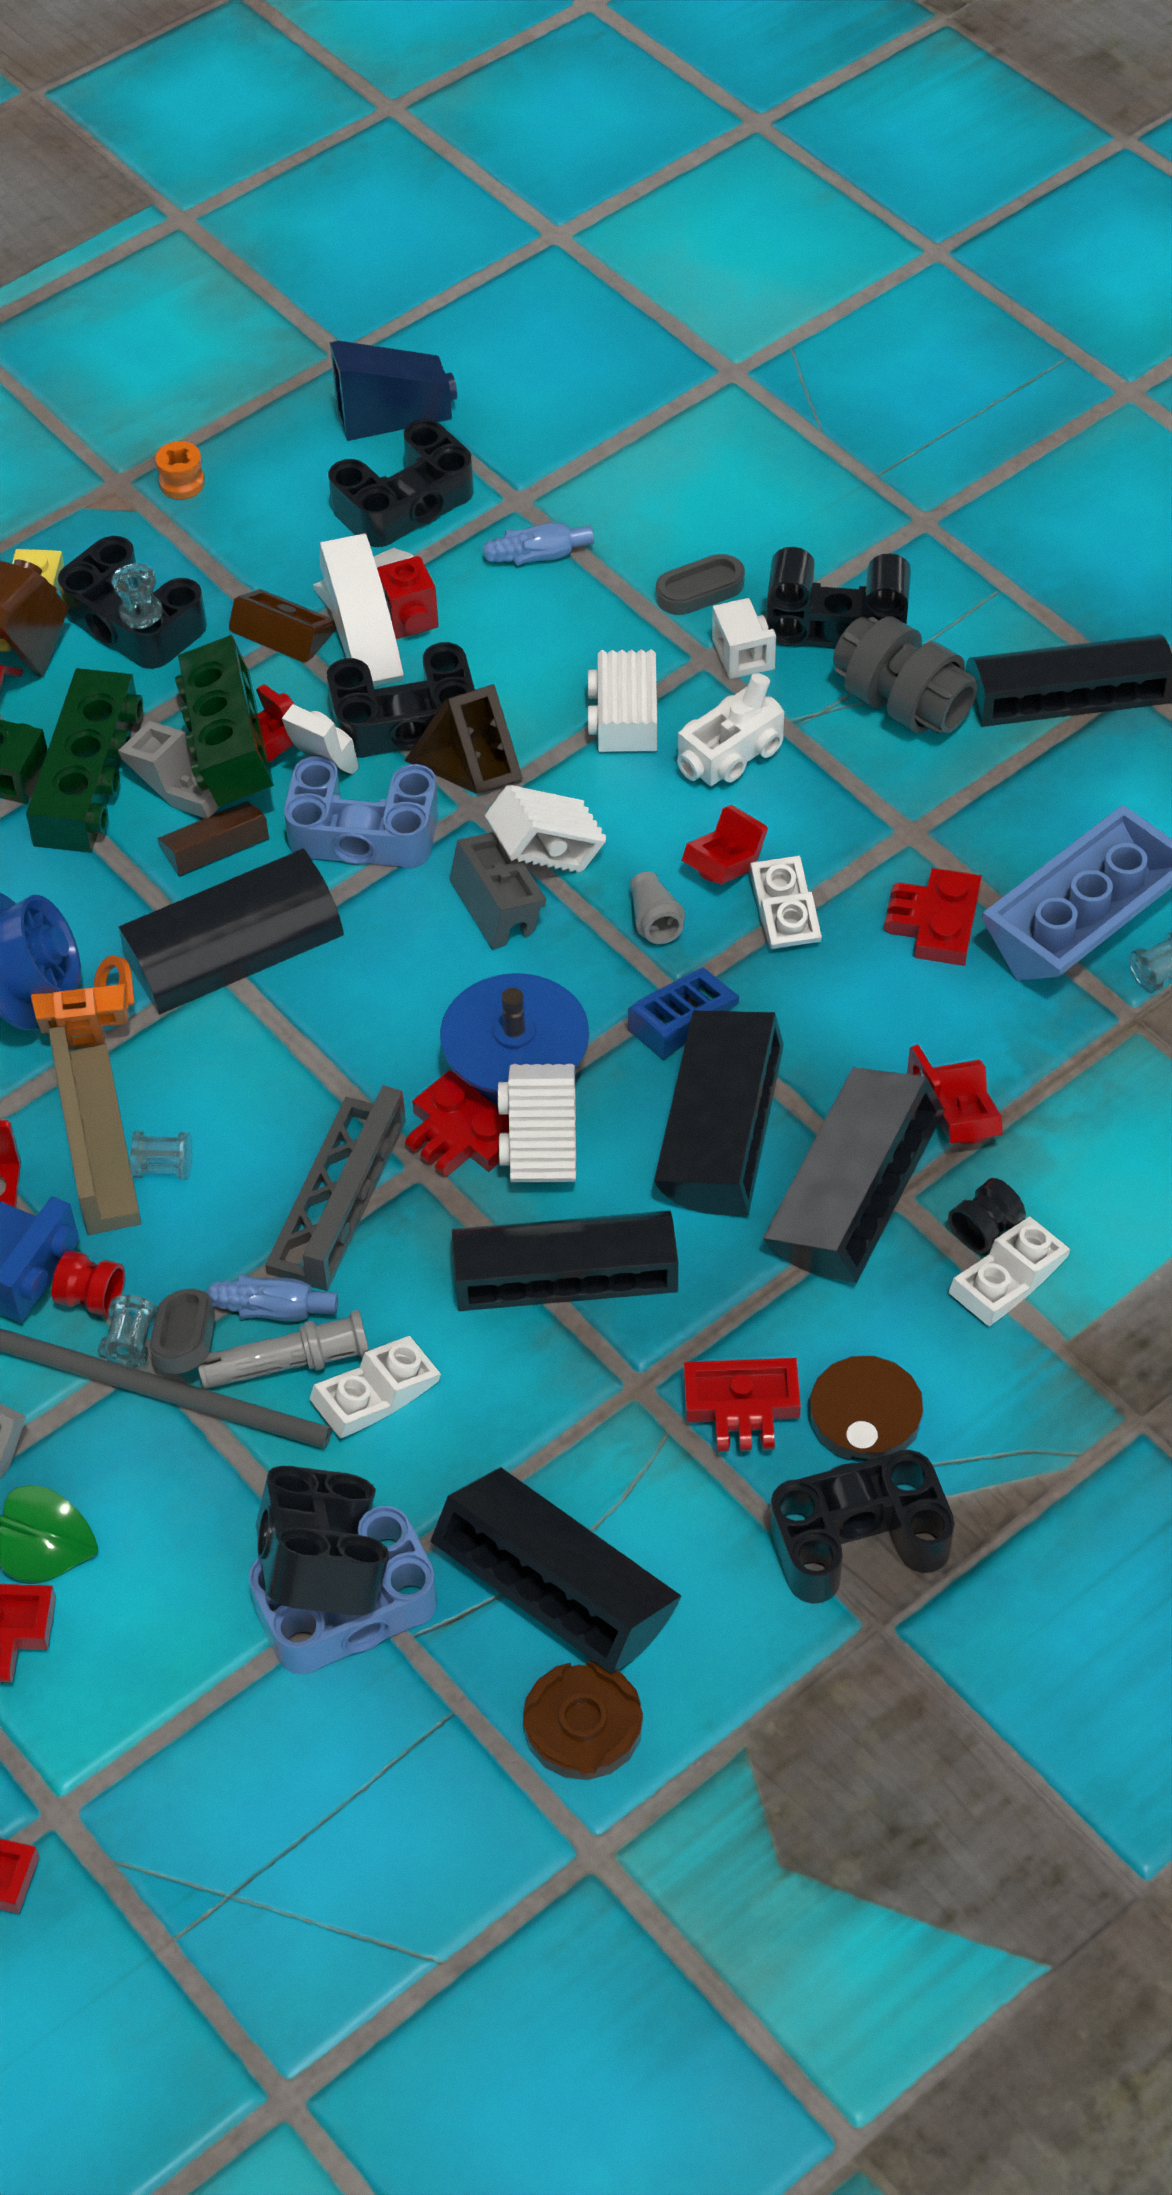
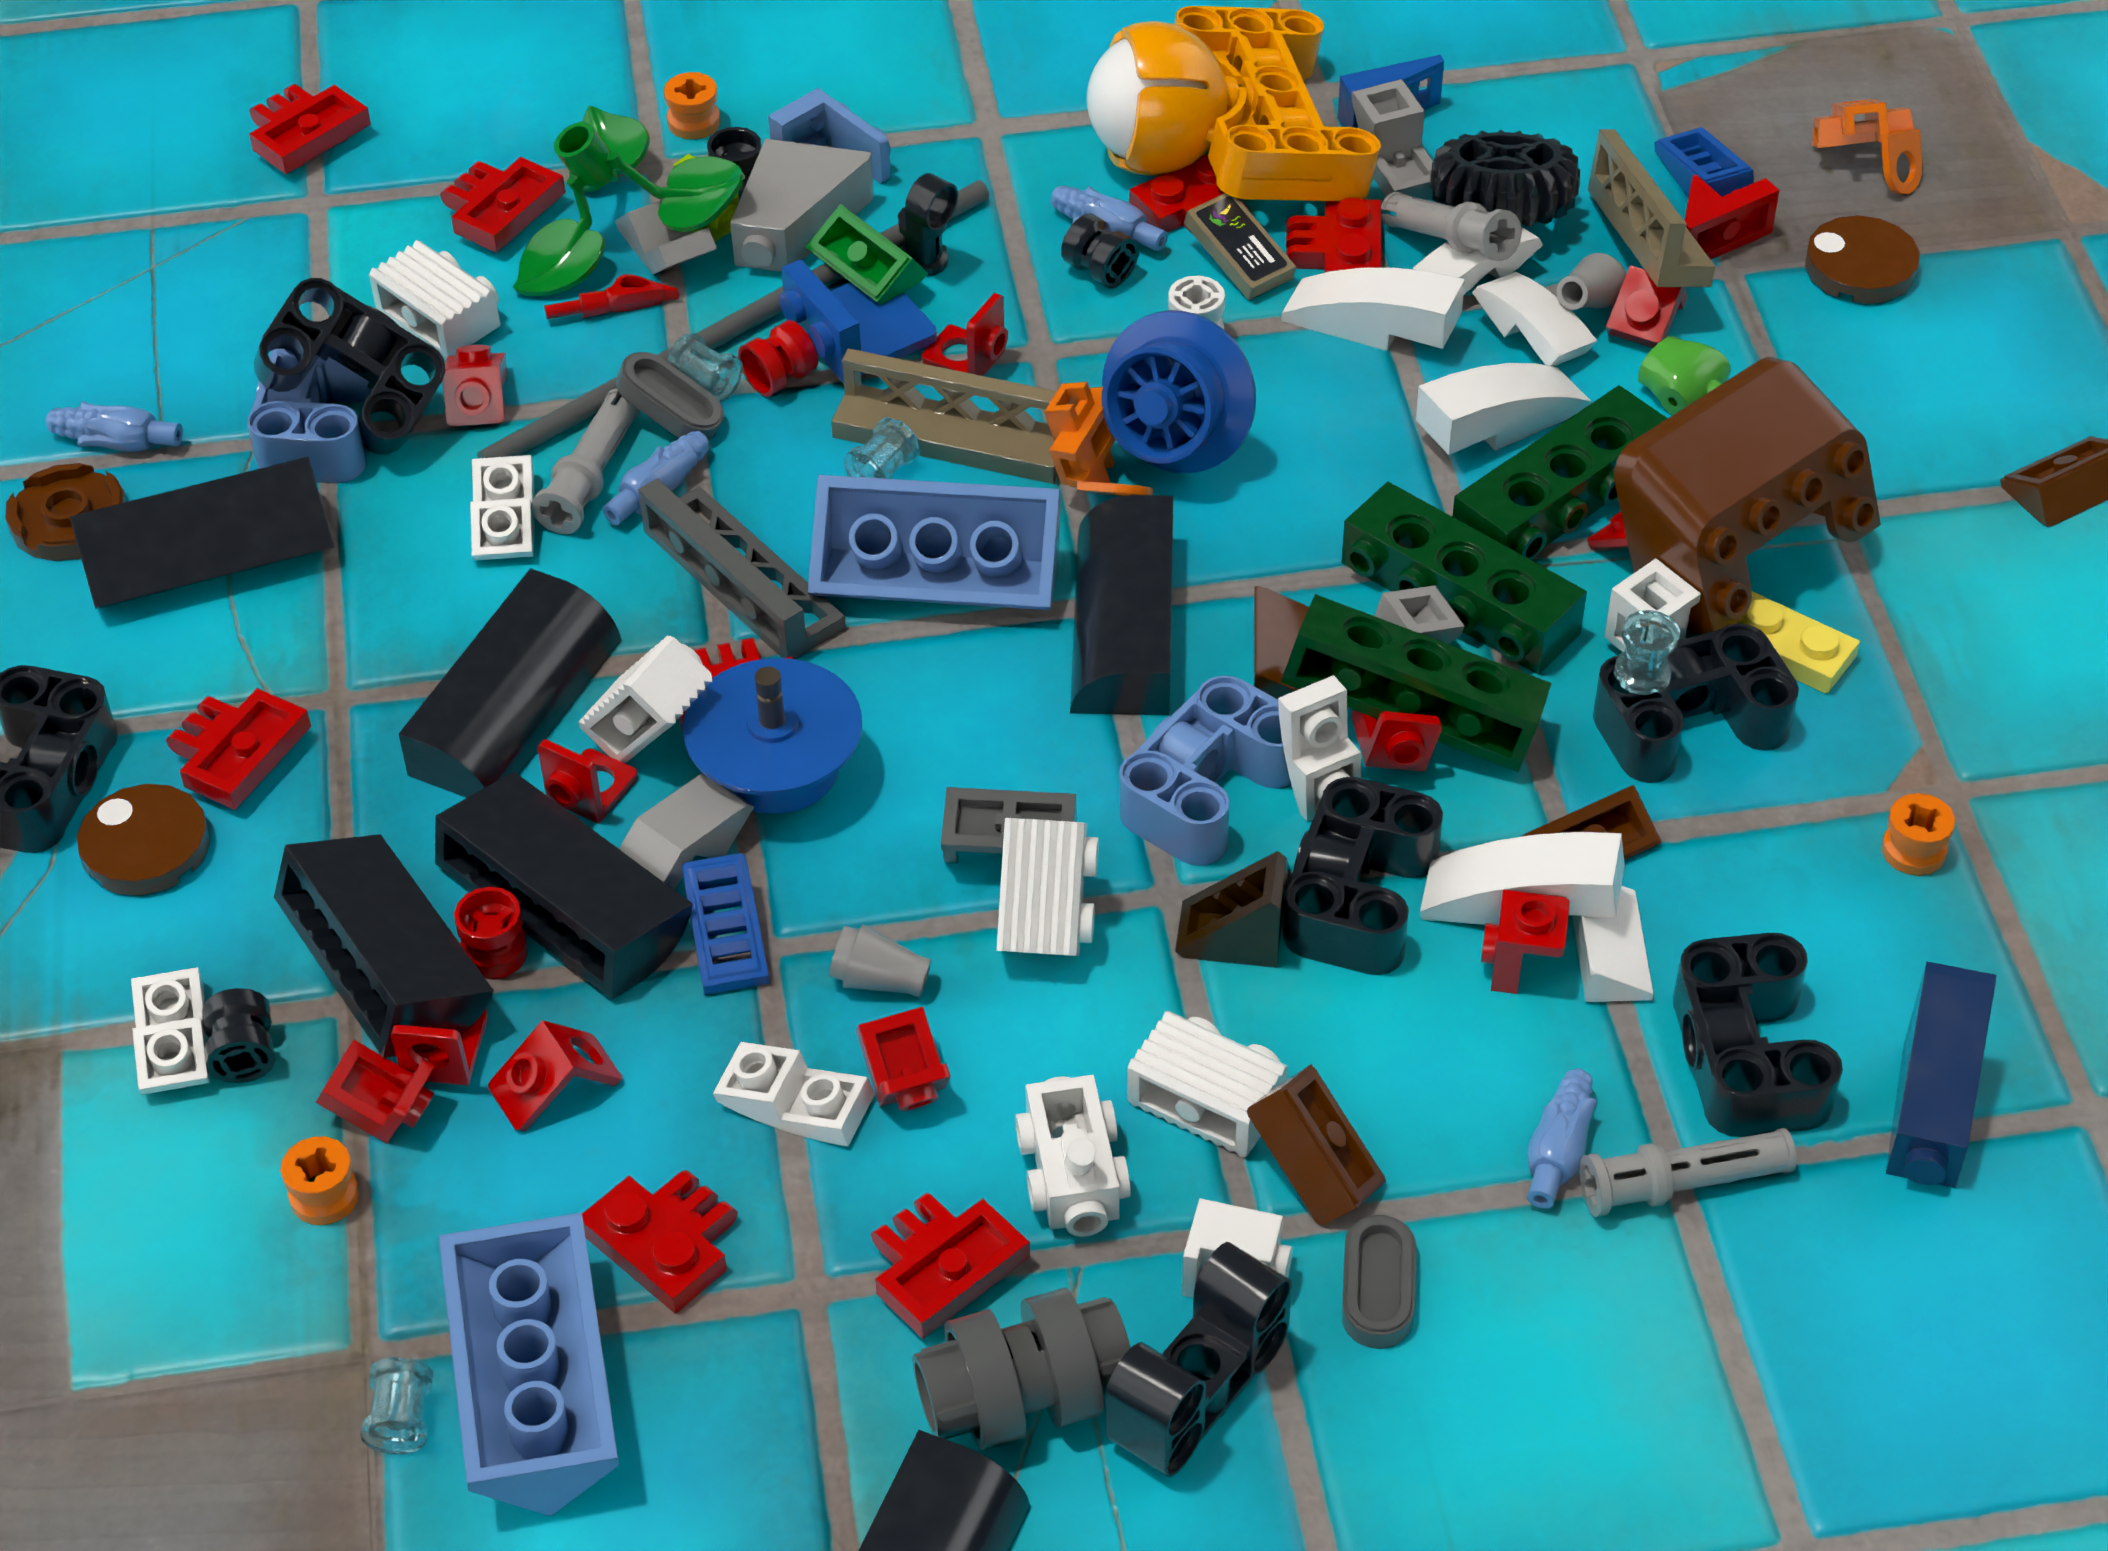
camera: 120 degrees right, 5 degrees down
none -> medium blue piece [46,401,183,452]
none -> orange wheel [280,1136,359,1225]
none -> white brick [369,240,500,360]
none -> bracket [442,345,508,426]
none -> red wheel [454,887,528,979]
none -> red bracket [488,1020,622,1131]
none -> red bracket [537,739,638,824]
none -> red hand [544,274,680,320]
none -> light grey slope [619,773,754,890]
none -> medium blue slope [807,475,1060,610]
none -> red hinge [871,1193,1030,1339]
none -> reddish brown slope [1247,1064,1386,1225]
none -> light grey pin [1579,1128,1797,1217]
none -> white brick [1604,558,1701,655]

